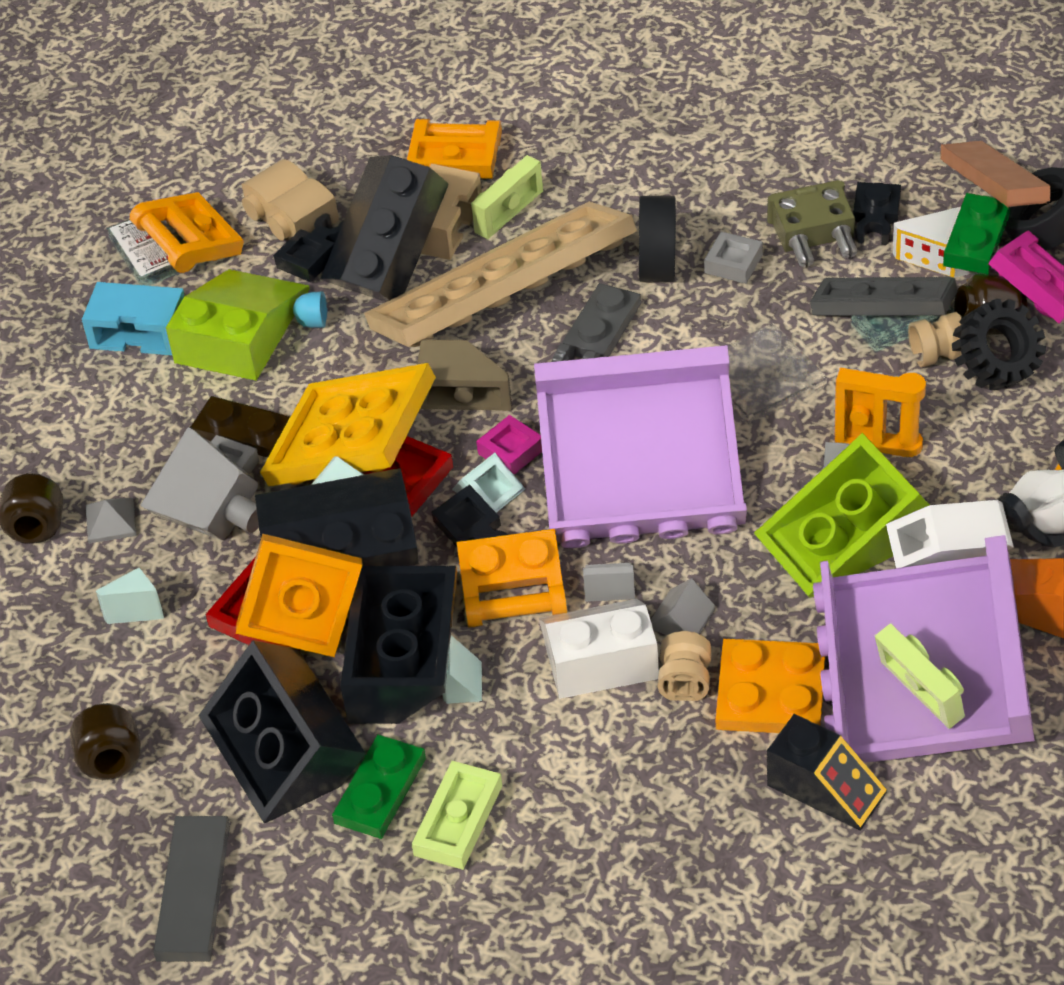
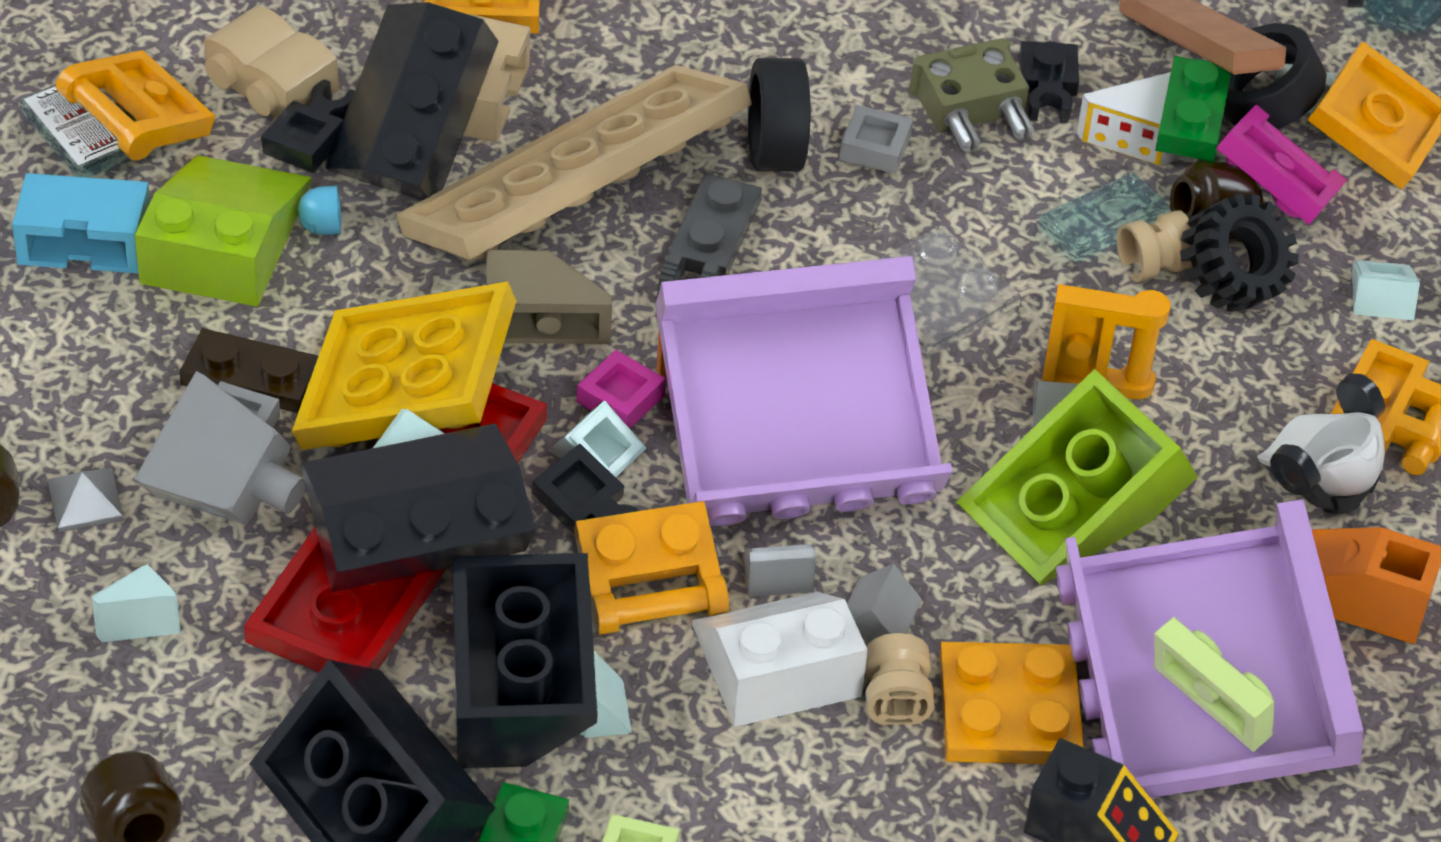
camera: 15 degrees left, 0 degrees up
light orange plate [236,534,362,658] -> none
yellowish green plate [471,155,543,239] -> none
dark grey tile [810,277,957,315] -> none
white slope [886,500,1014,568] -> none

